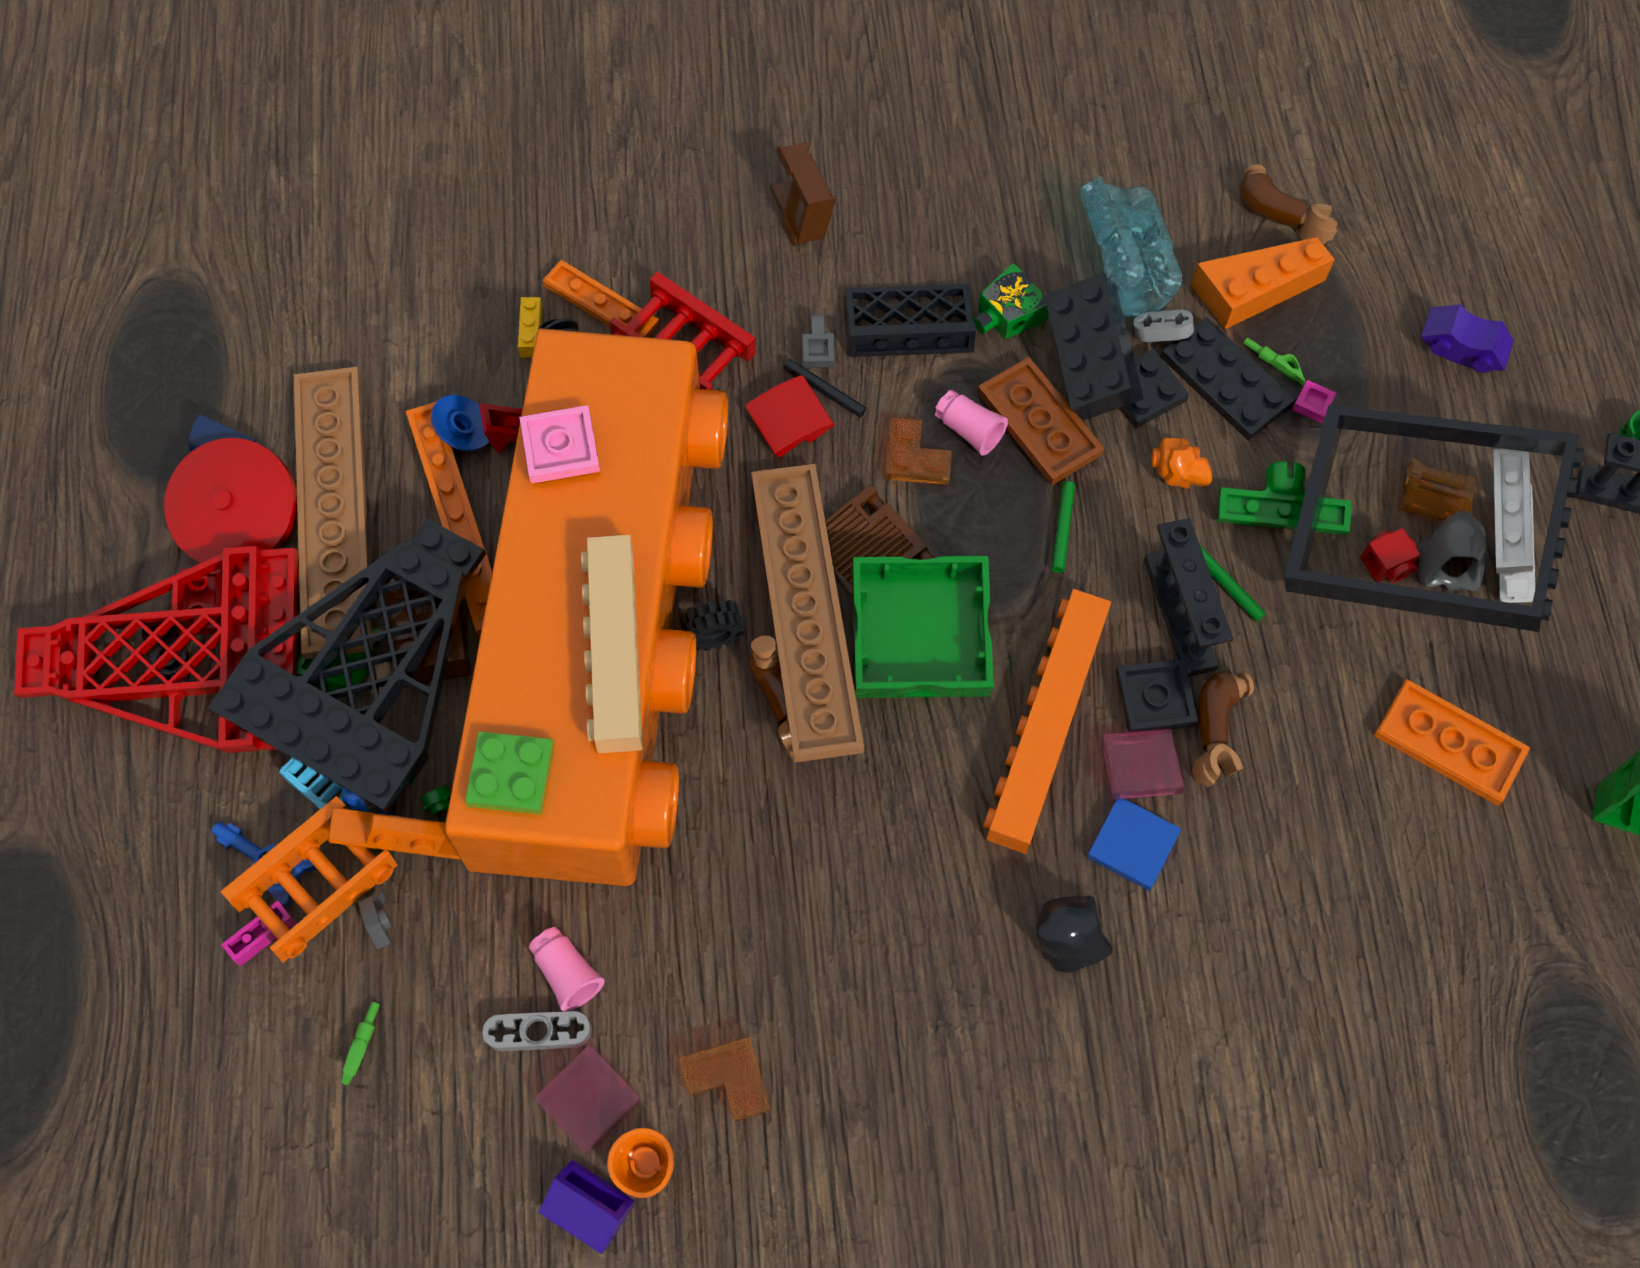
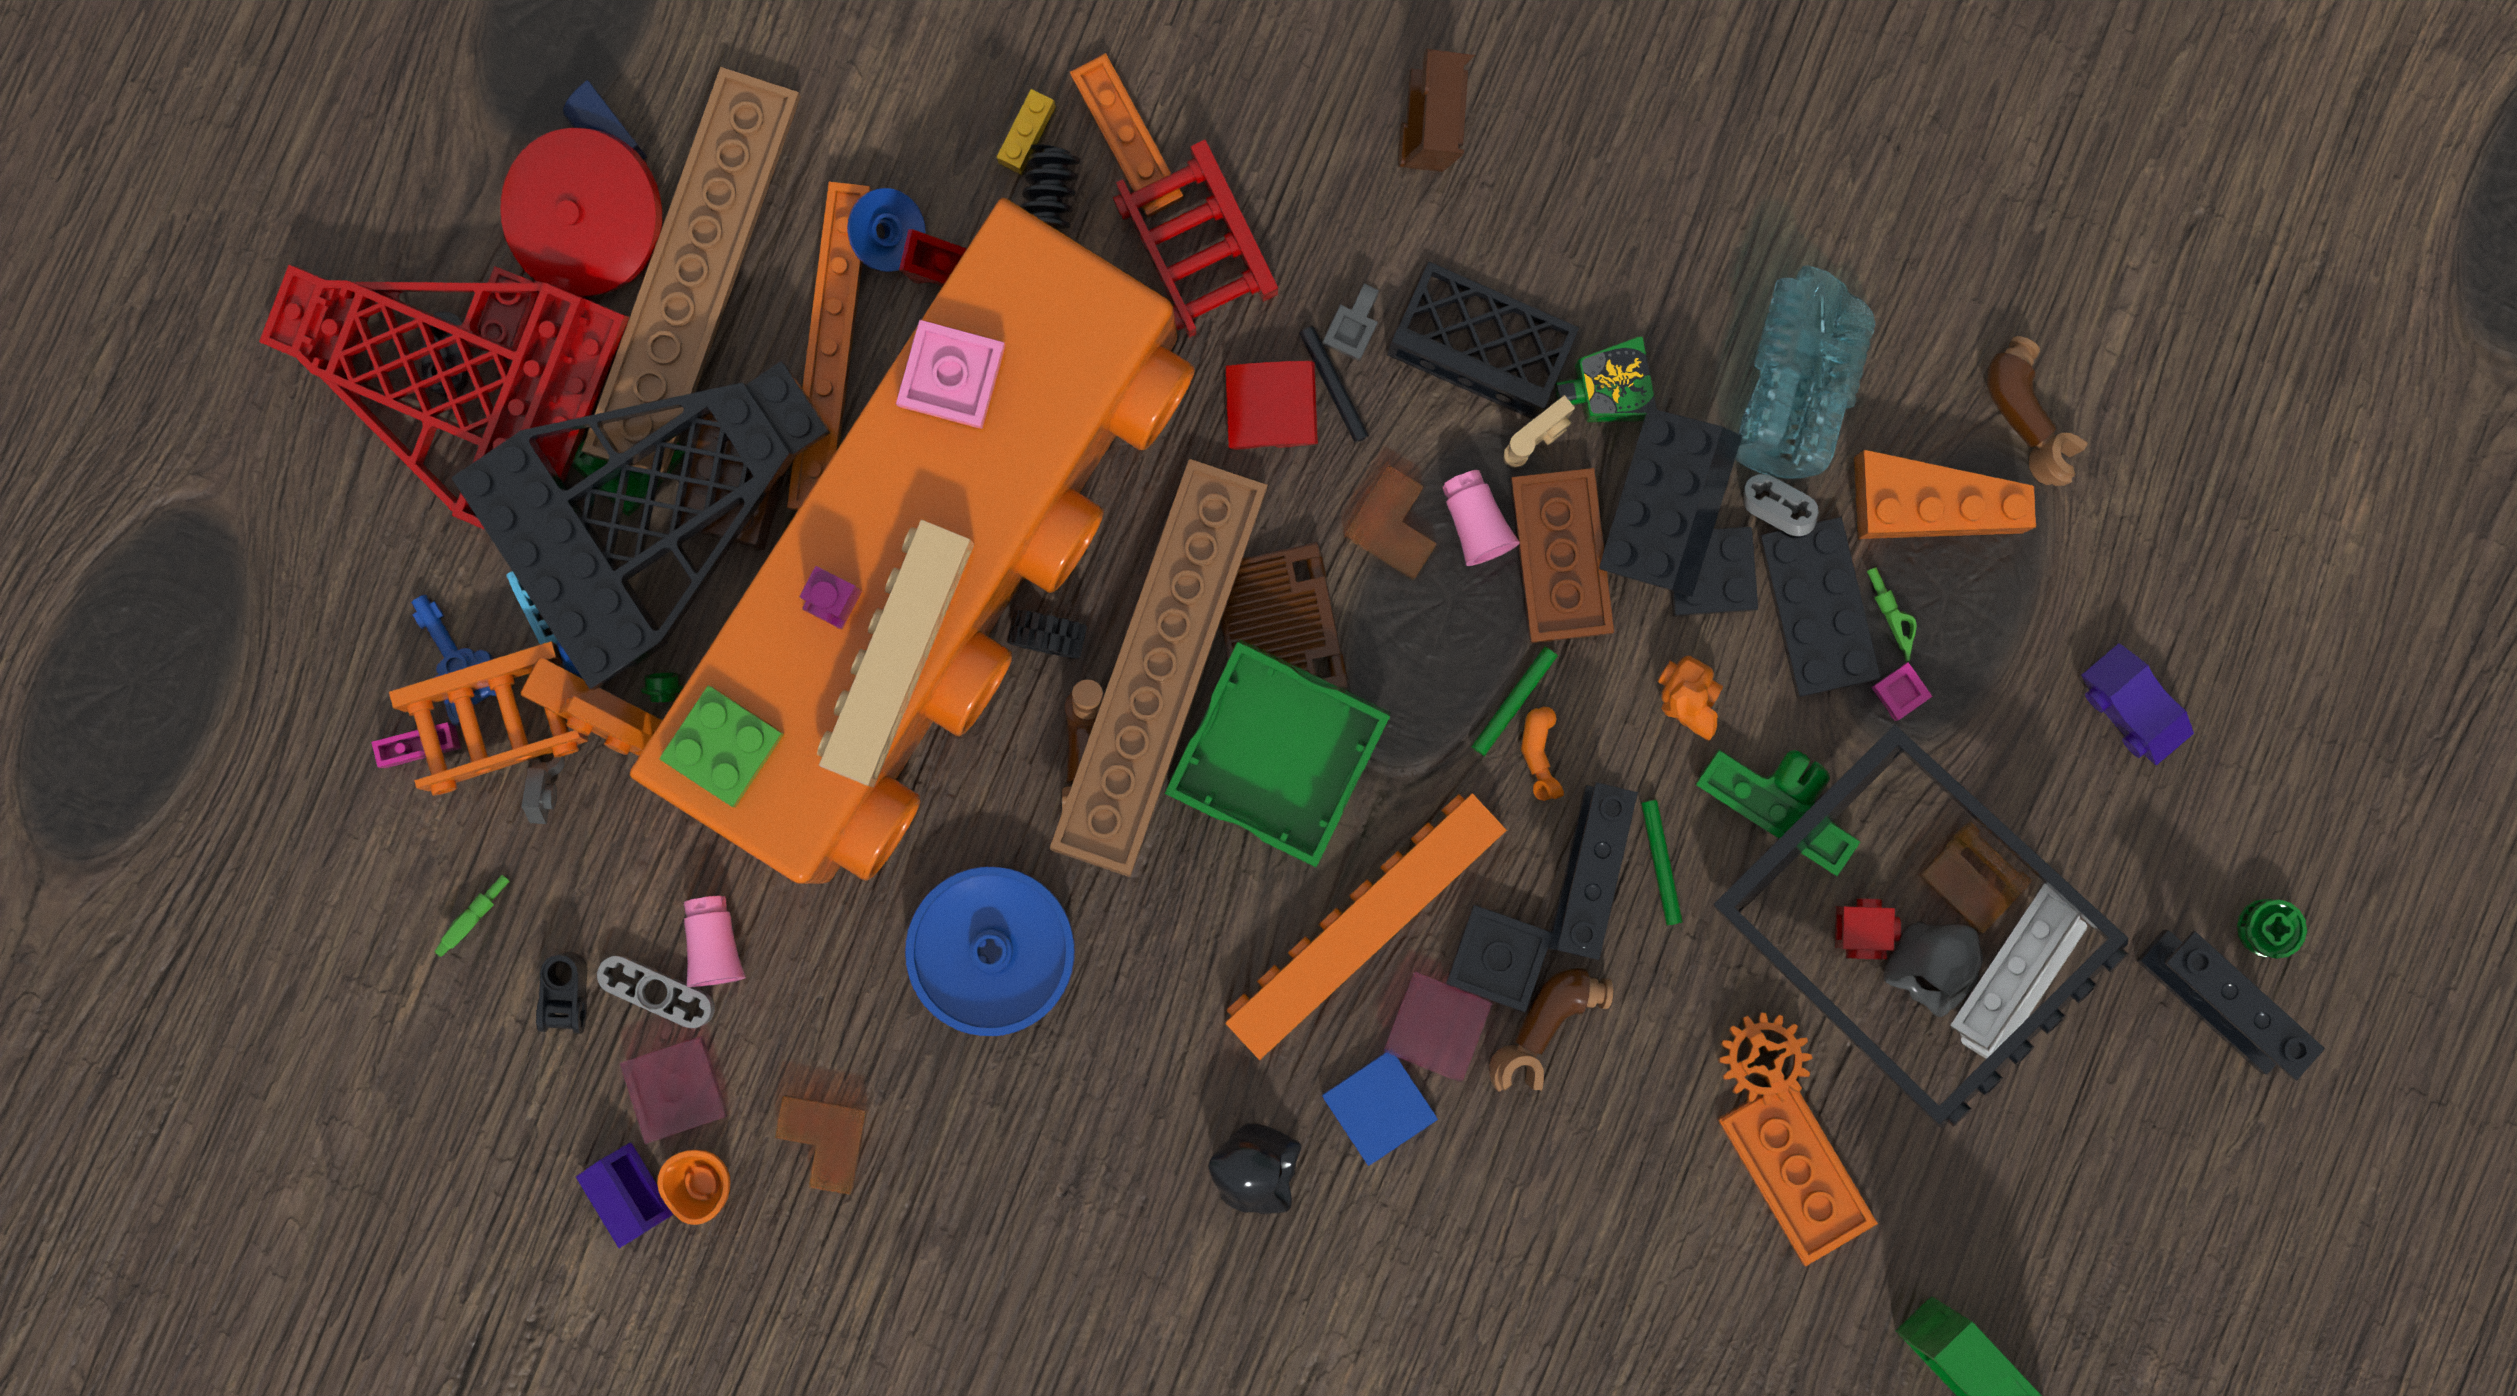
camera: 30 degrees right, 20 degrees up
none -> black piece [536,952,588,1034]
none -> magenta brick [799,566,862,630]
none -> blue dish [905,867,1075,1036]
none -> tan plate [1503,395,1575,468]
none -> orange arm [1521,706,1564,801]
none -> orange gear [1718,1013,1812,1105]

